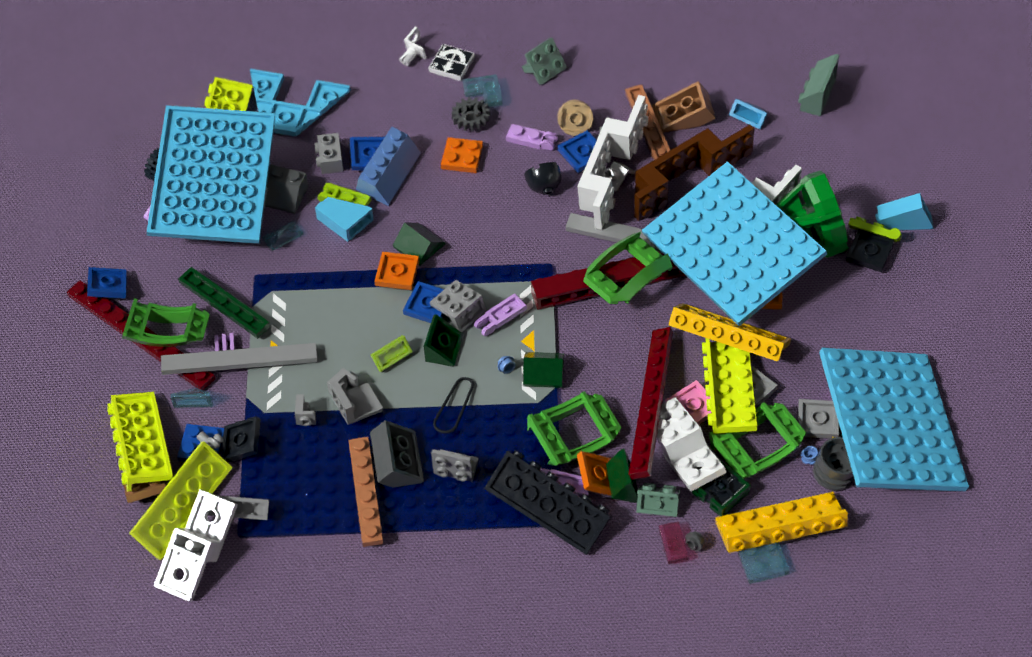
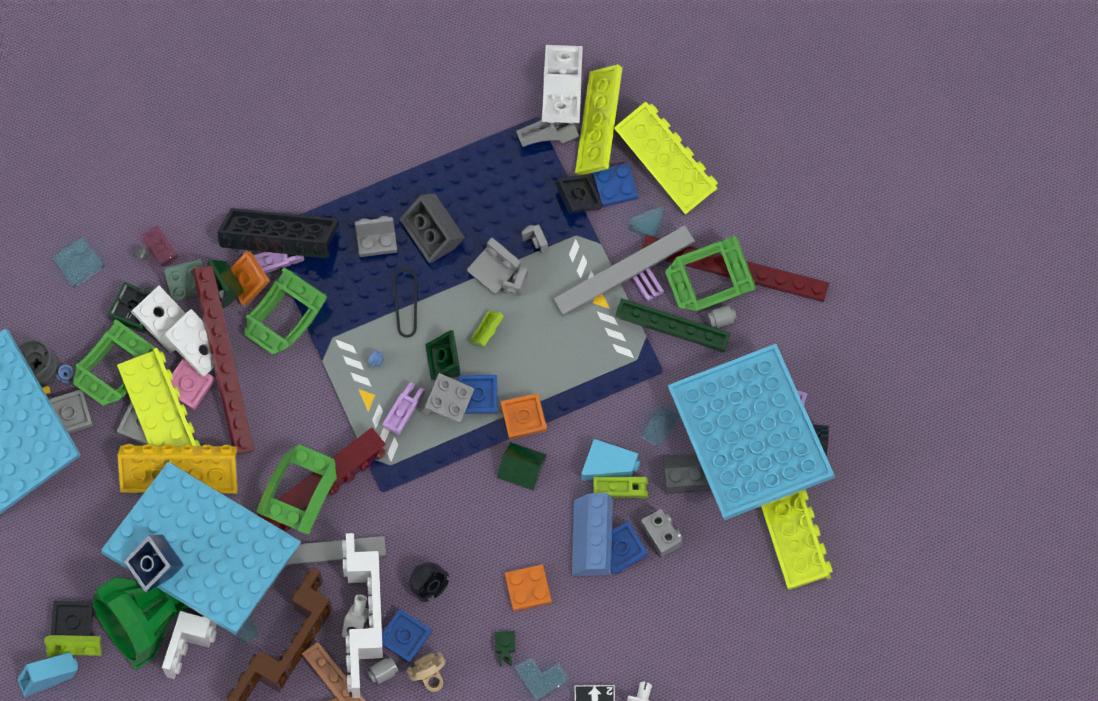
camera: 155 degrees right, 15 degrees up
blue plate [87,267,126,299] -> none
light grey arm [197,431,224,449] -> none
medium azure wing [250,69,351,137] -> none
nougat plate [349,437,383,547] -> none
dark grey gear [451,97,490,131] -> none
lavender hinge [506,124,559,151] -> none
dark green slope [523,352,564,388] -> none
yellow bracket [715,492,848,553] -> none
none -> dark blue slope [124,534,184,592]
none -> dark green plate [495,631,515,666]
none -> light grey brick [707,305,737,329]

